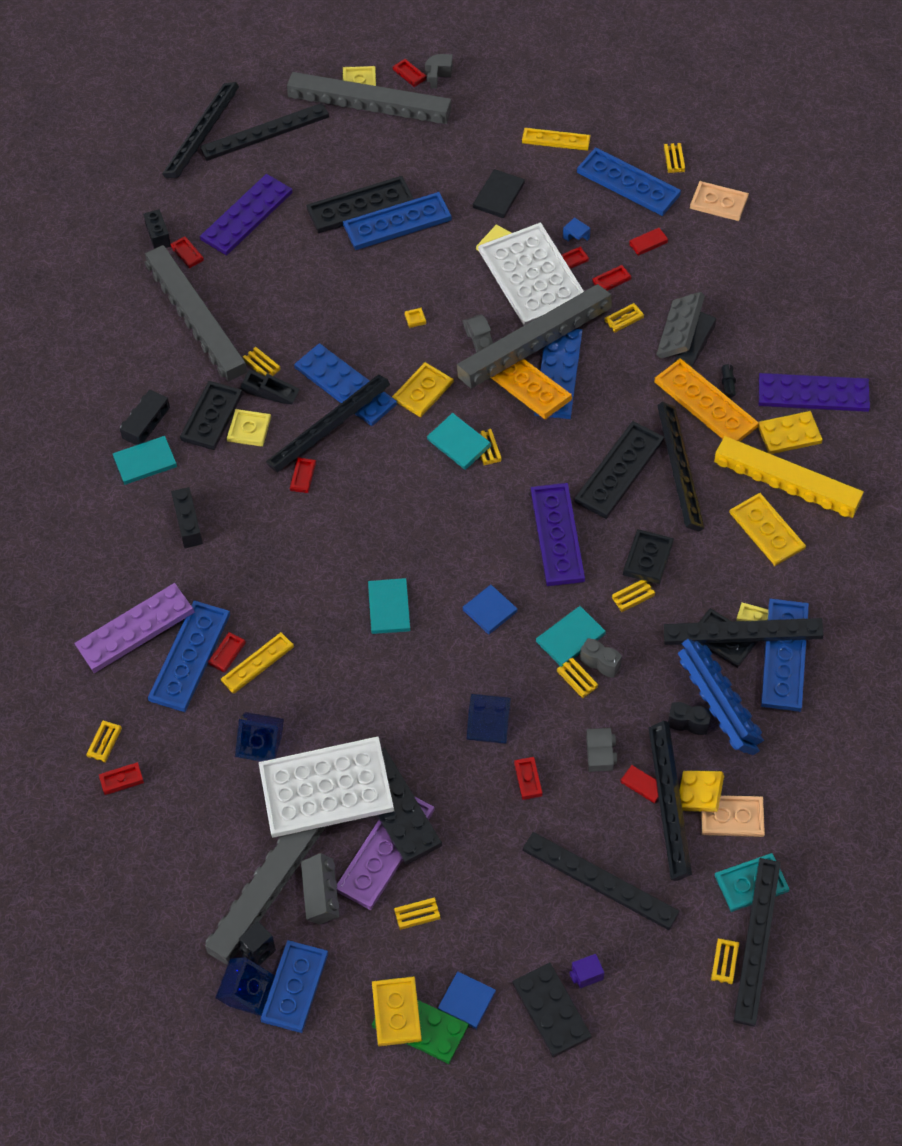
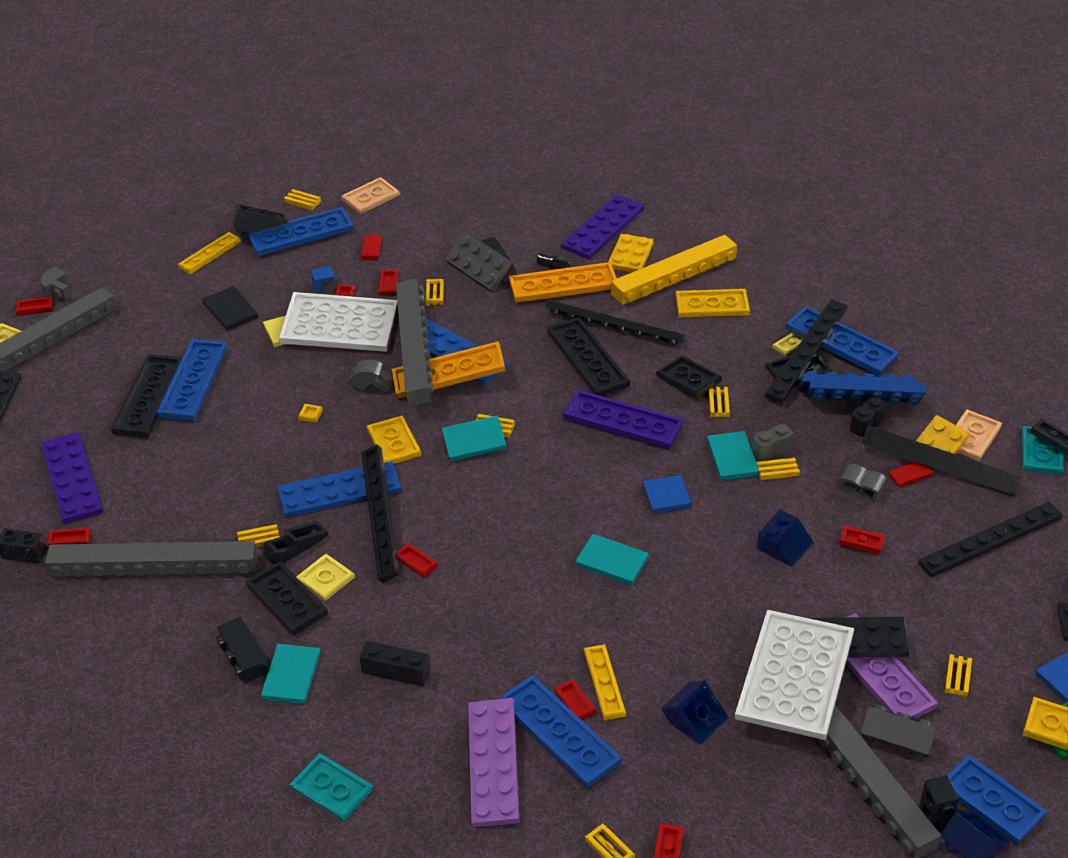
camera: 60 degrees left, 15 degrees down
none -> black slope [232,203,288,234]
none -> teal tile [289,753,373,822]

